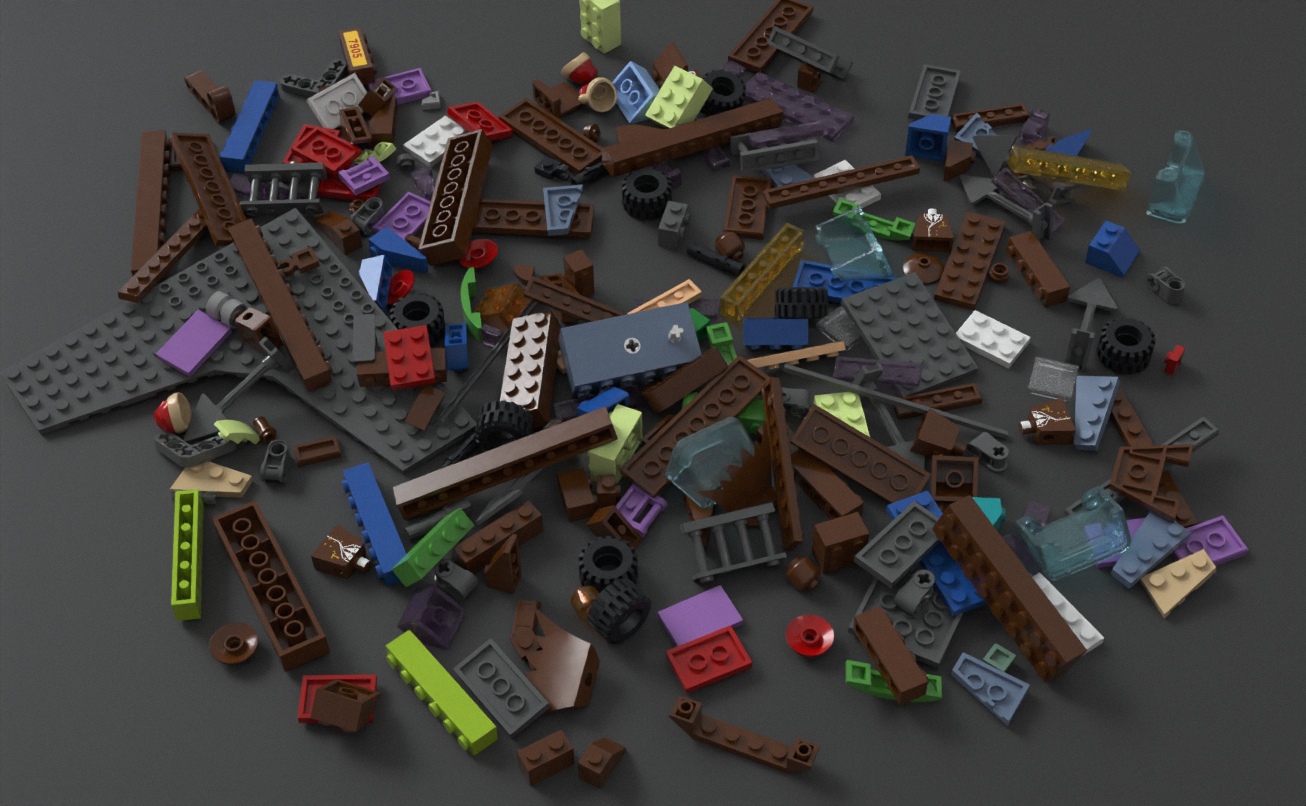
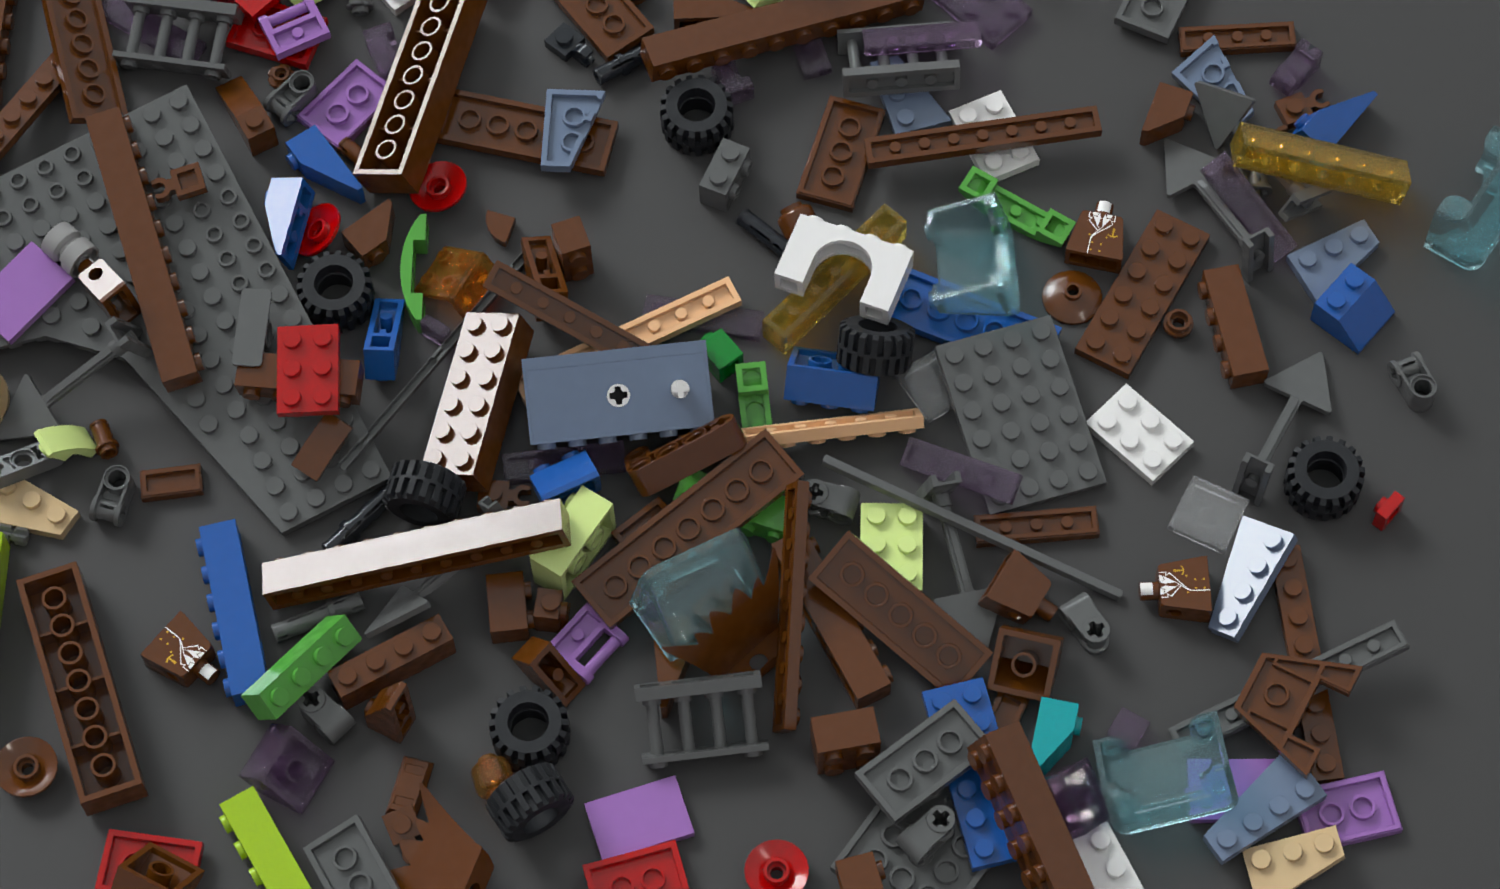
camera: 10 degrees right, 15 degrees up
reddish brown head [786,557,821,592] -> none
blue slope [905,114,951,162] -> none
none -> reddish brown slope [341,198,395,268]
none -> white arch [774,213,914,325]
none -> sand blue wing [1286,219,1379,304]

